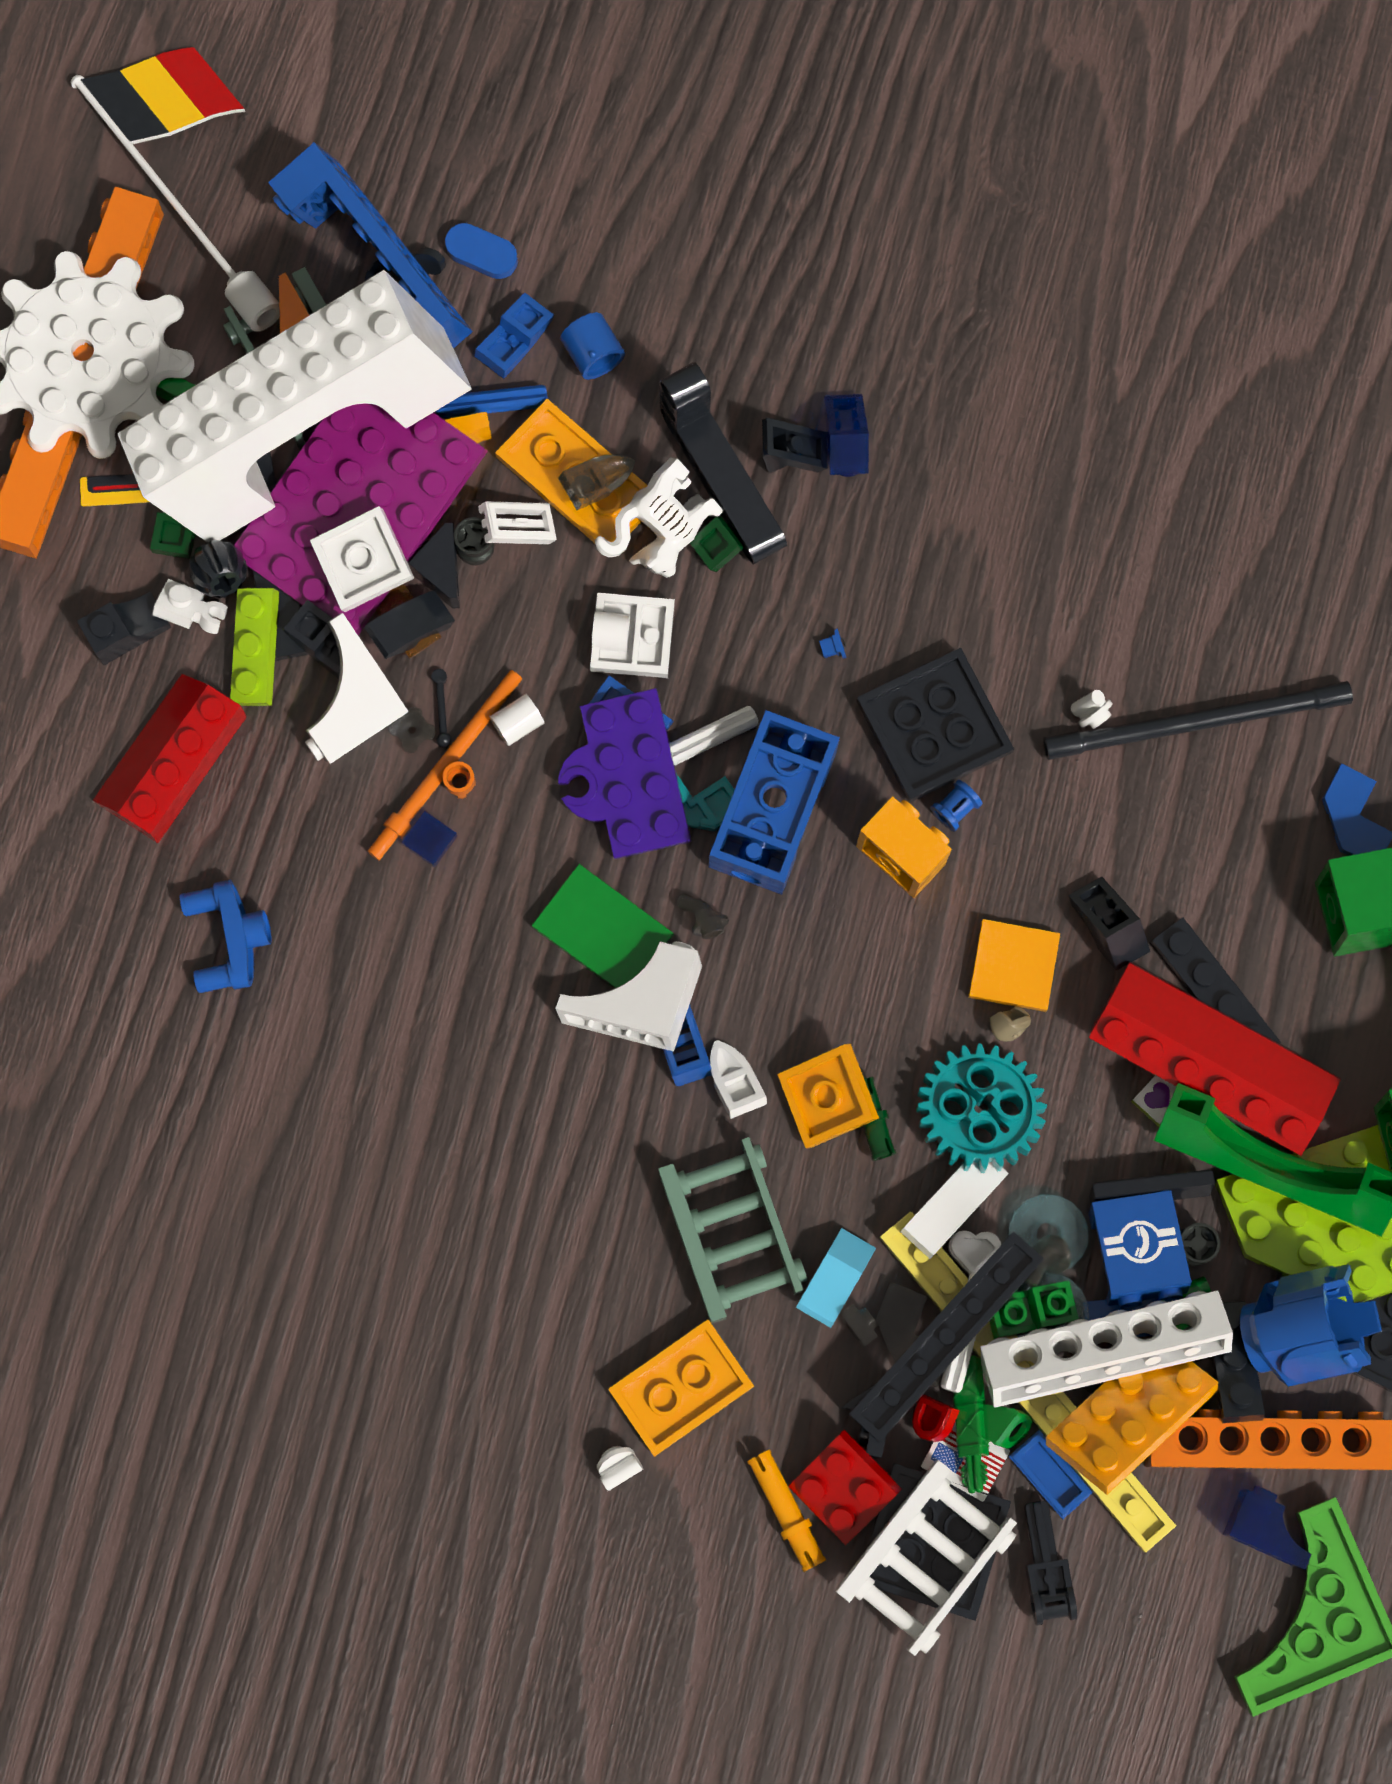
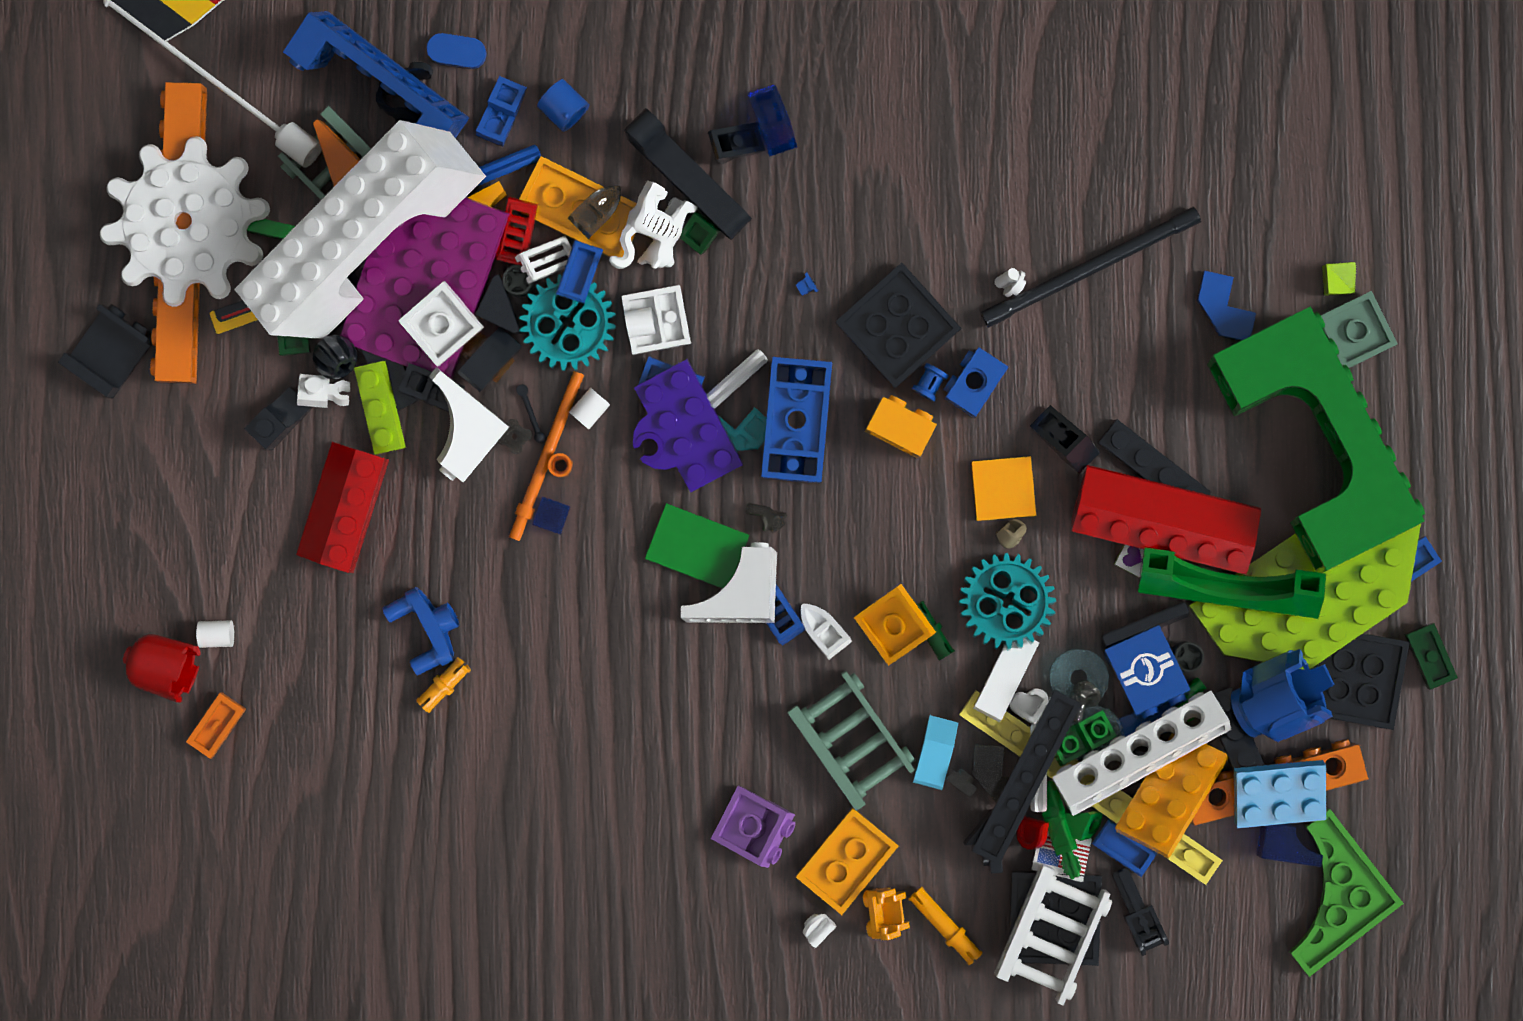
camera: 10 degrees left, 10 degrees up
red plate [788,1430,902,1546] -> none
none -> light orange pin [416,657,471,713]
none -> red slope [495,197,538,266]
none -> teal gear [519,274,616,371]
none -> blue tile [556,240,603,303]
none -> medium lavender plate [711,786,795,868]
none -> light orange piece [863,888,910,940]
none -> blue brick [943,347,1008,418]
none -> dark azure plate [1234,760,1326,828]

